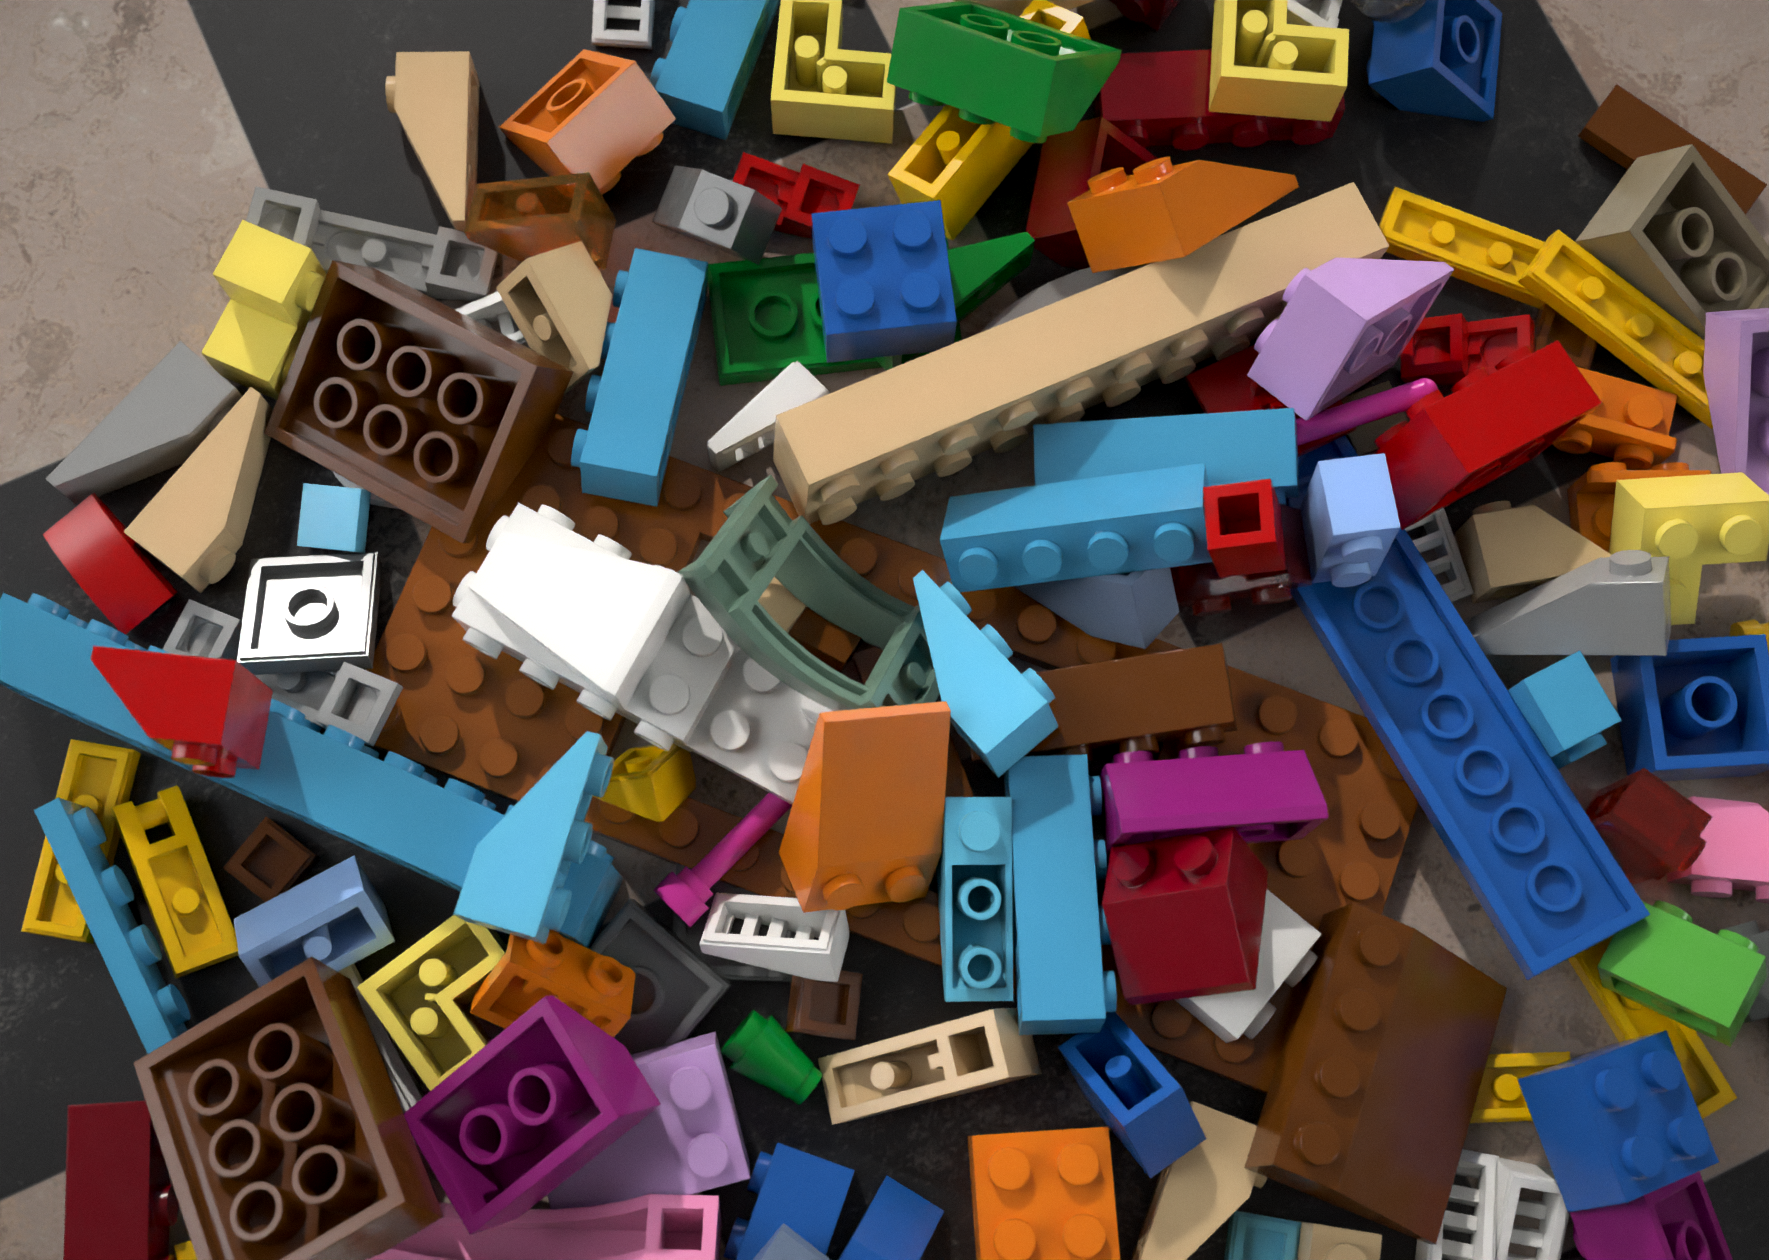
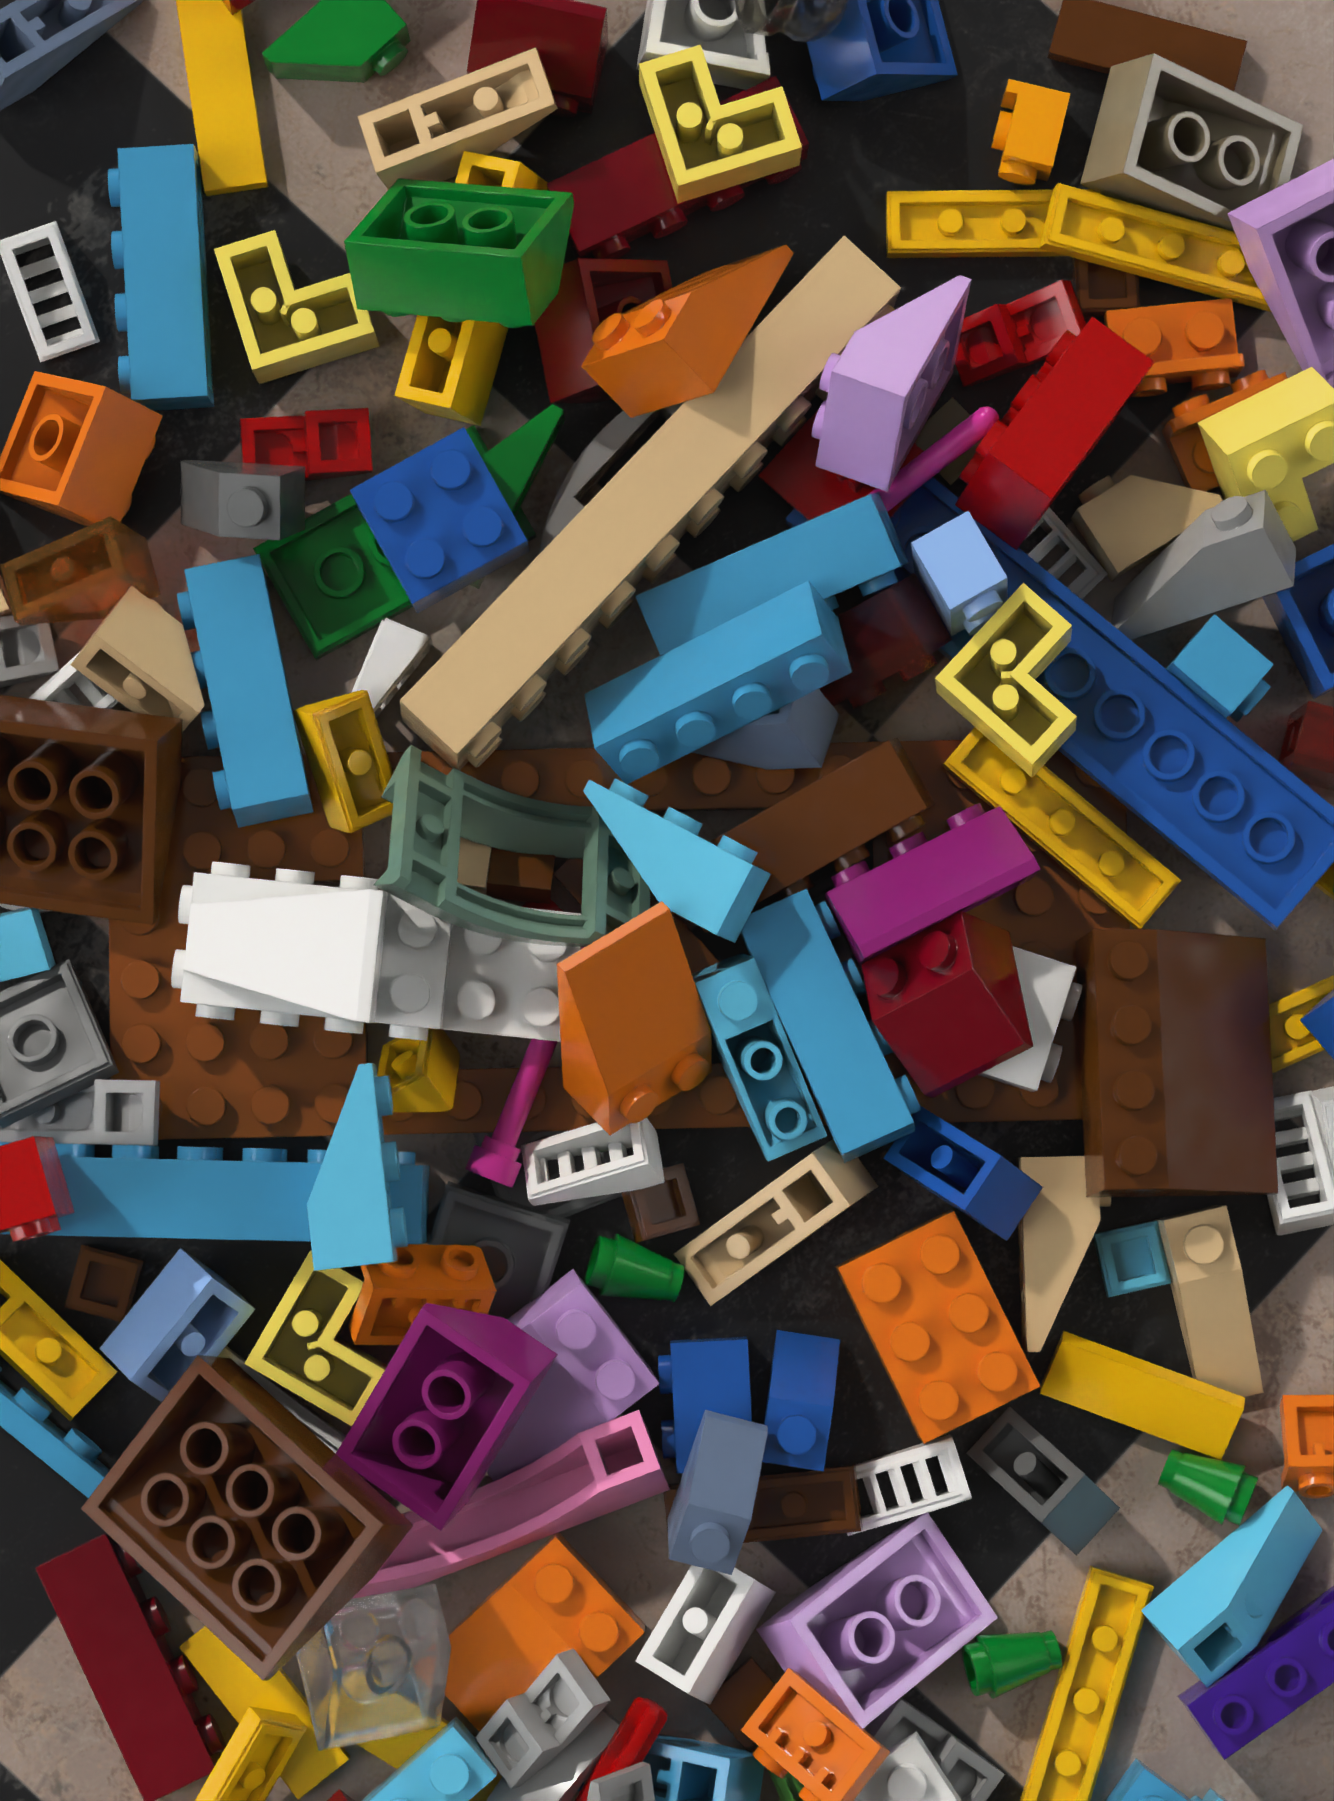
camera: 20 degrees left, 10 degrees up
red brick [1203,478,1286,578] -> none
none -> yellow slope [293,690,393,833]
none -> light yellow brick [935,583,1077,777]
none -> yellow tile [942,727,1182,929]
none -> light orange brick [991,79,1070,185]

